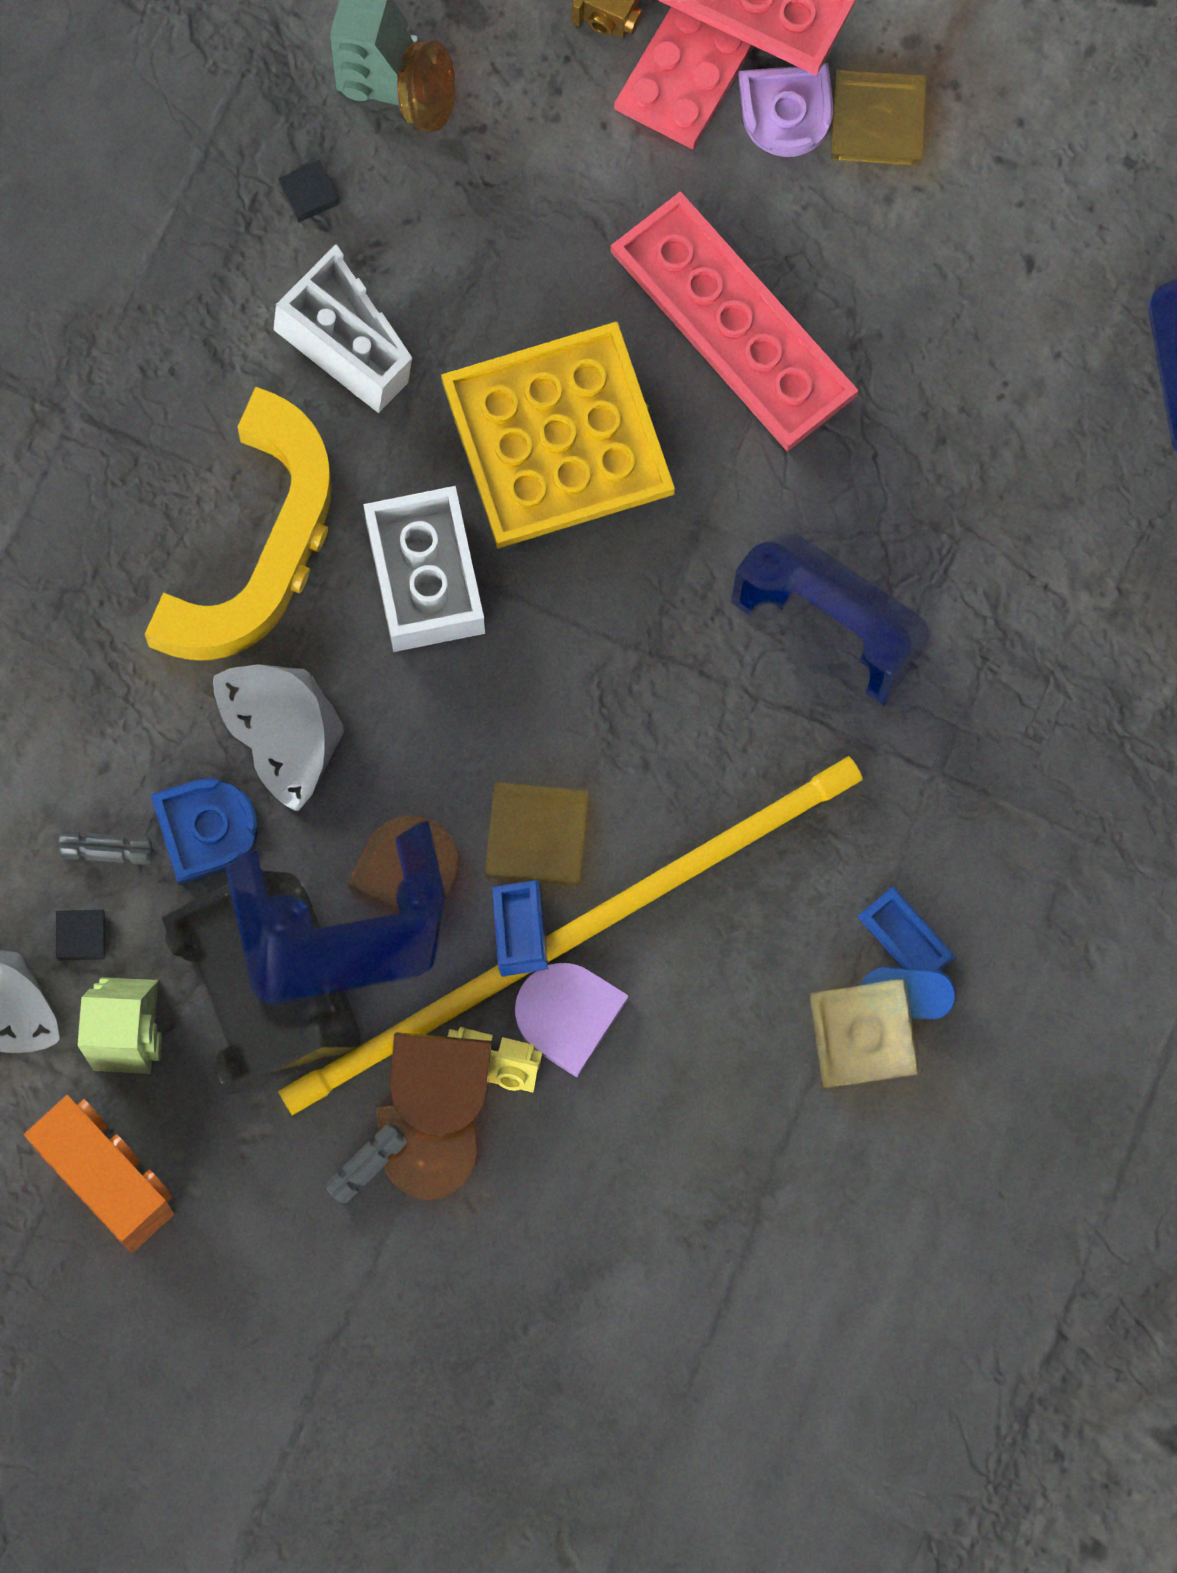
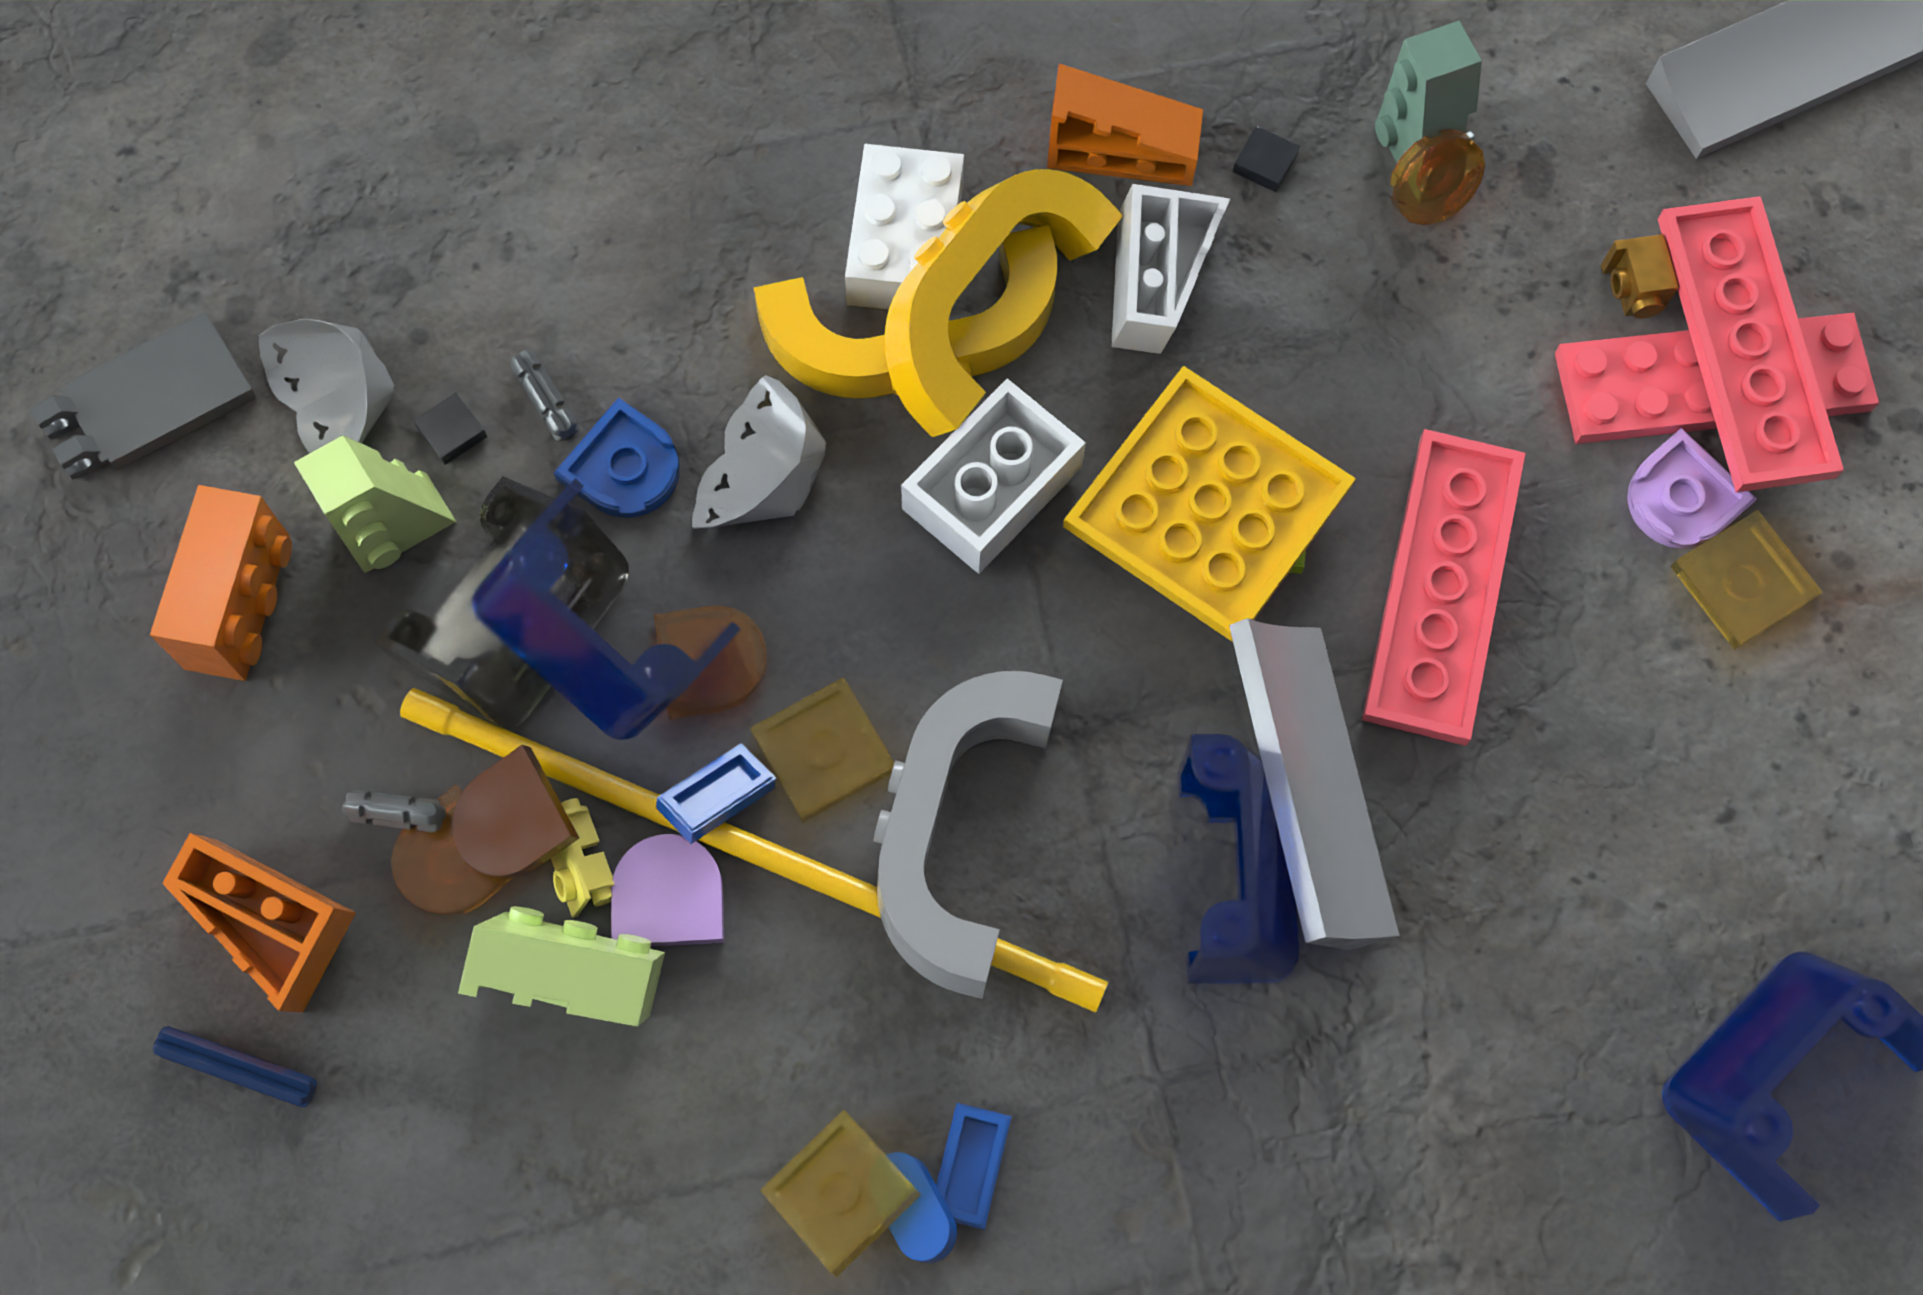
camera: 55 degrees right, 5 degrees down
none -> dark blue axle [153,1026,317,1108]
none -> orange wedge [162,833,356,1013]
none -> yellowish green wedge [458,906,665,1027]
none -> white brick [845,144,964,310]
none -> light grey arch [873,671,1063,999]
none -> yellow arch [885,169,1123,437]
none -> orange wedge [1047,63,1203,186]
none -> light grey arch [1229,618,1400,950]

